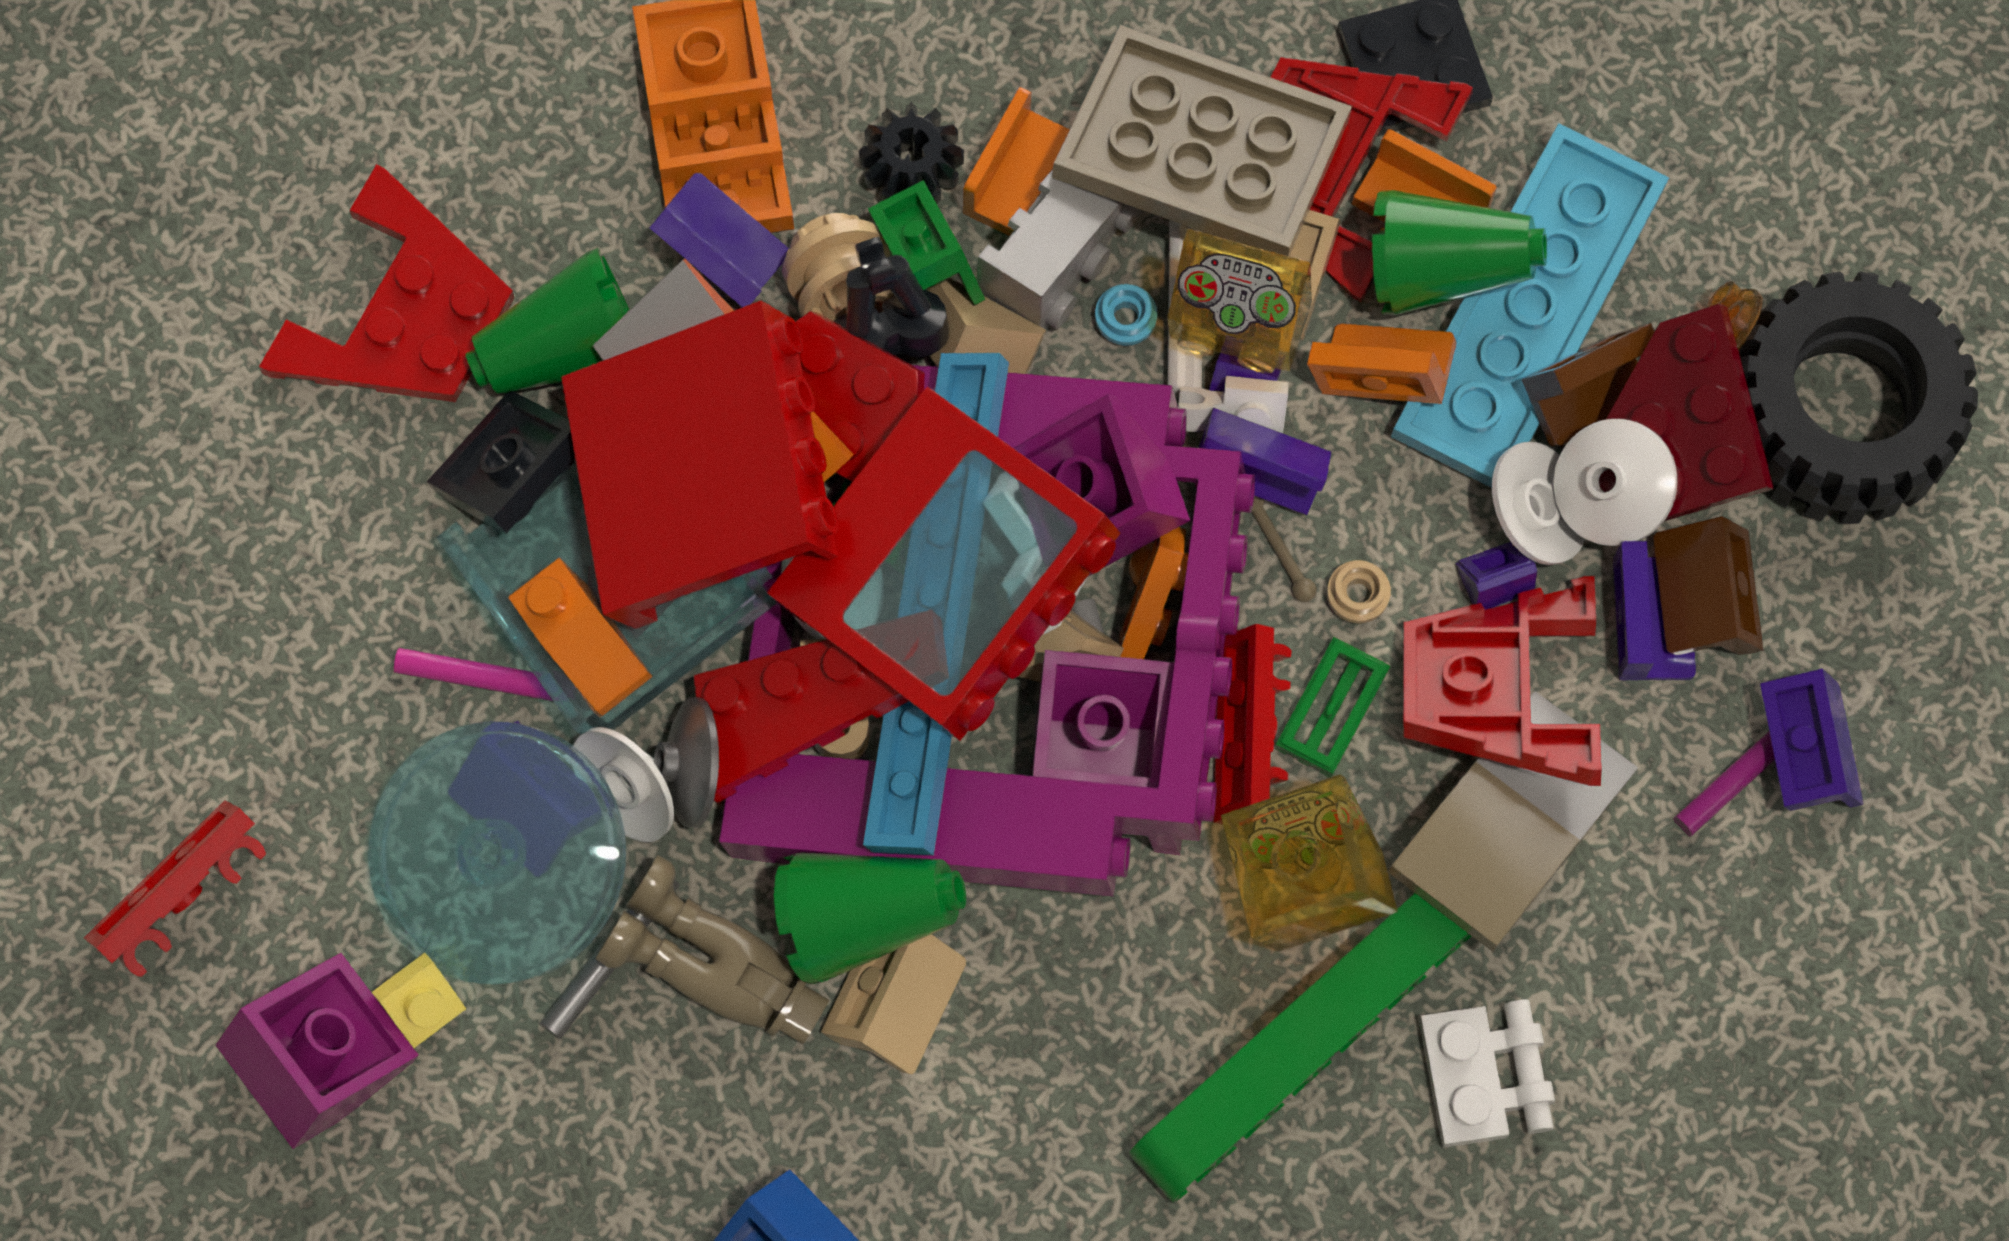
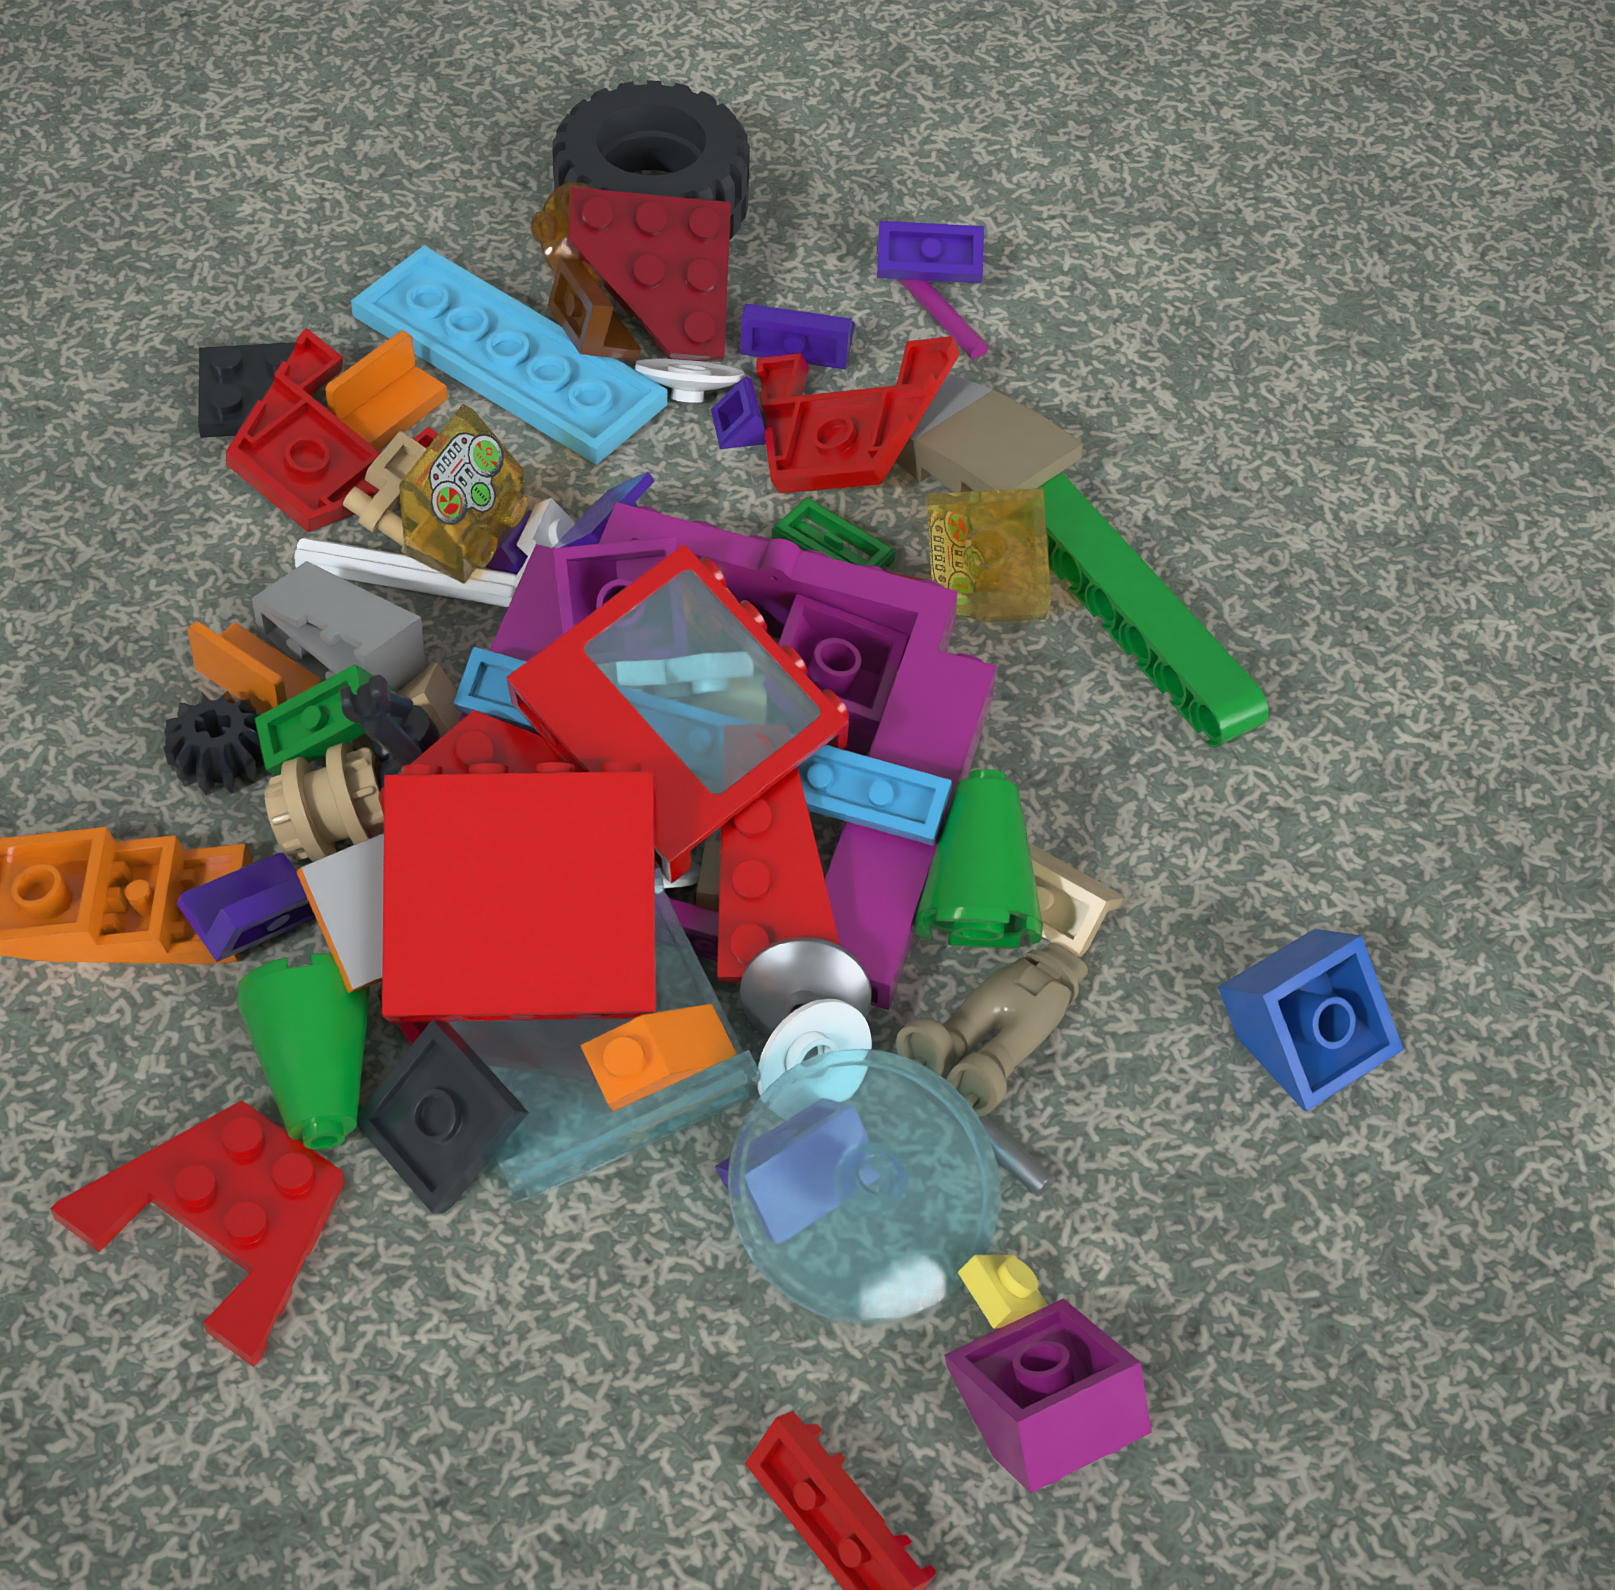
camera: 80 degrees left, 20 degrees down
dark pink bar [394,648,585,707] -> none
dark tan plate [1052,25,1352,262] -> none
medium azure plate [1095,284,1157,346] -> none
orange panel [1307,324,1457,404] -> none
tan plate [1327,560,1391,624] -> none
green cone [1372,190,1547,315] -> none
white plate [1419,1000,1555,1148] -> none
white dish [1553,419,1677,546] -> none
reddish brown panel [1653,516,1764,655] -> none

